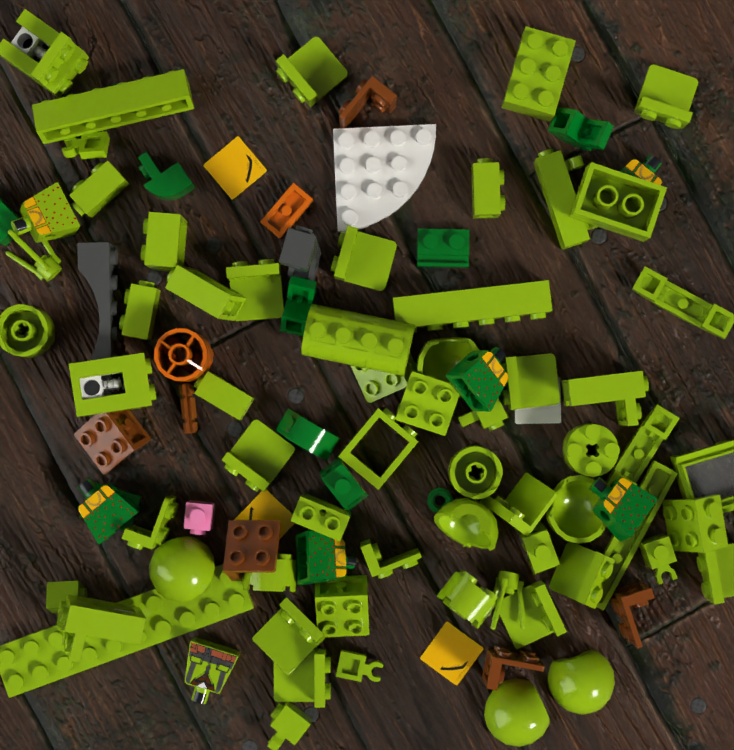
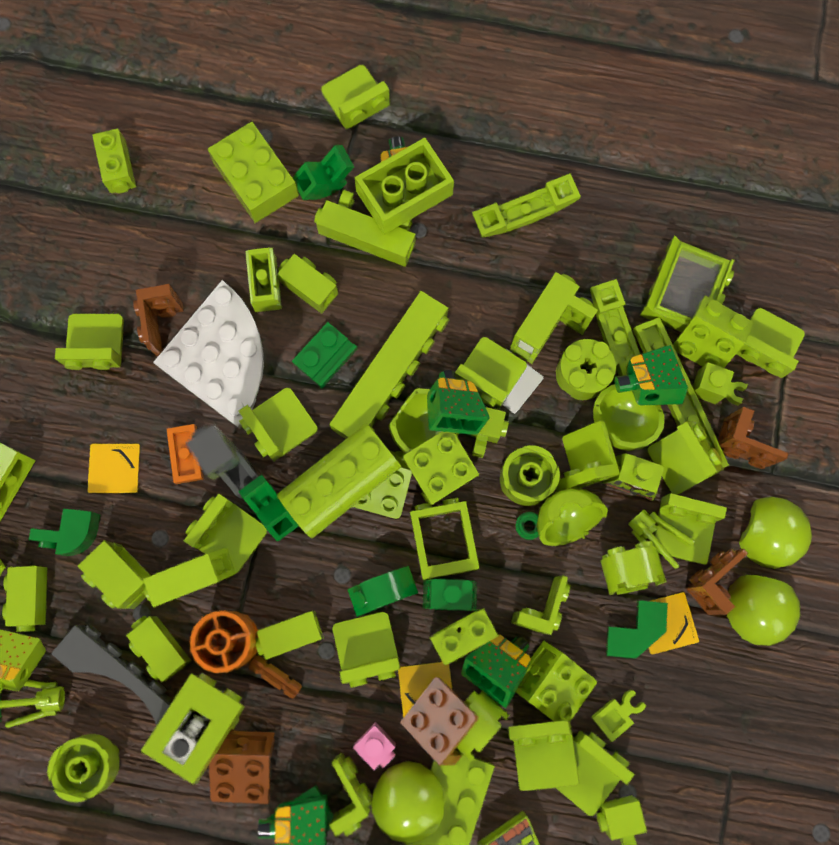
camera: 55 degrees left, 10 degrees down
none -> lime brick [245,248,282,312]
none -> green tile [606,600,668,659]

